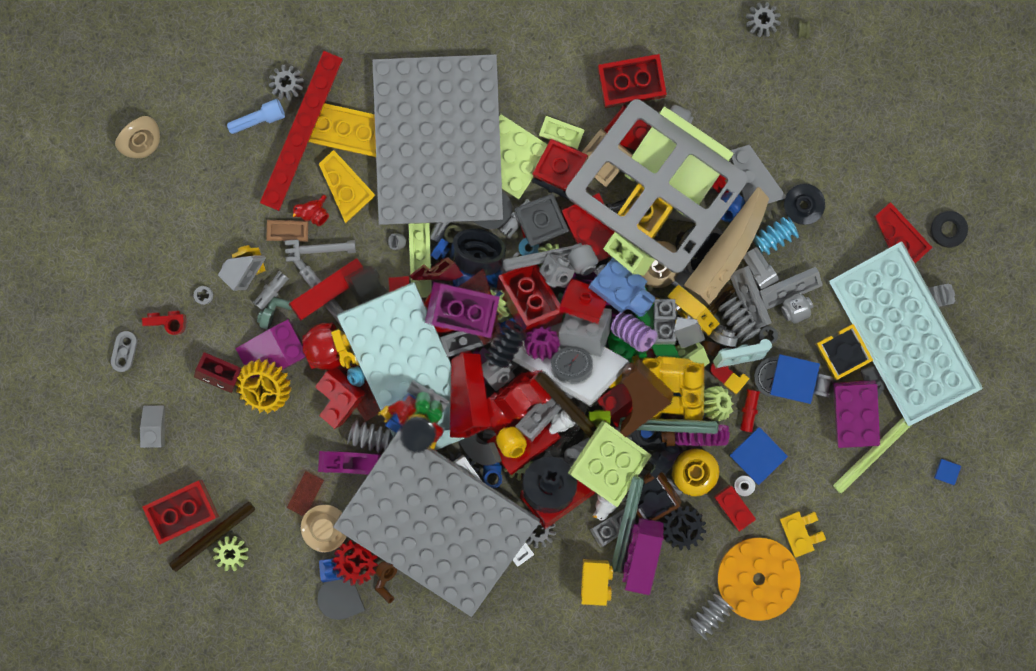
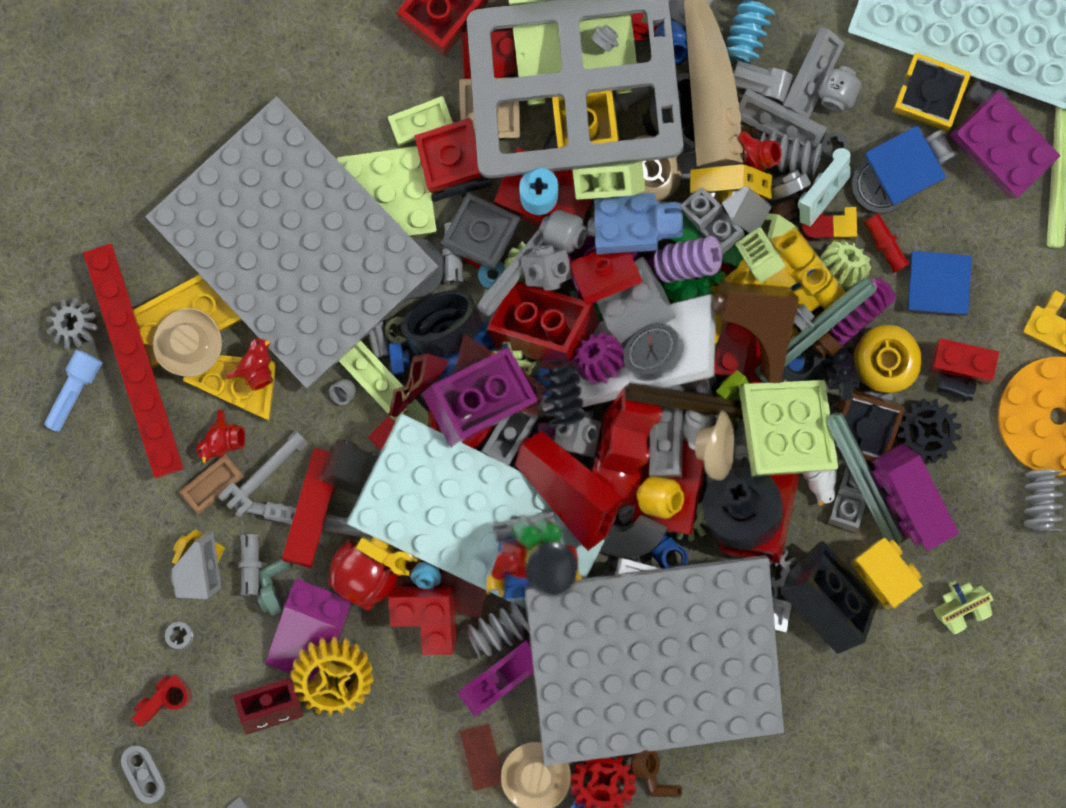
camera: 40 degrees left, 5 degrees down
white plate [735,475,755,496] -> none
none -> tan hat [153,308,222,376]
none -> red animal [225,338,273,391]
none -> medium azure piece [519,167,558,215]
none -> light grey plate [591,24,619,52]
none -> tan hat [695,410,734,480]
none -> yellowish green slope [735,227,786,284]
none -> red animal [739,131,782,172]
none -> black slope [781,541,879,654]
none -> light grey plate [794,304,815,331]
none -> yellowish green hips [933,580,993,634]
none -> black pin [937,374,977,402]

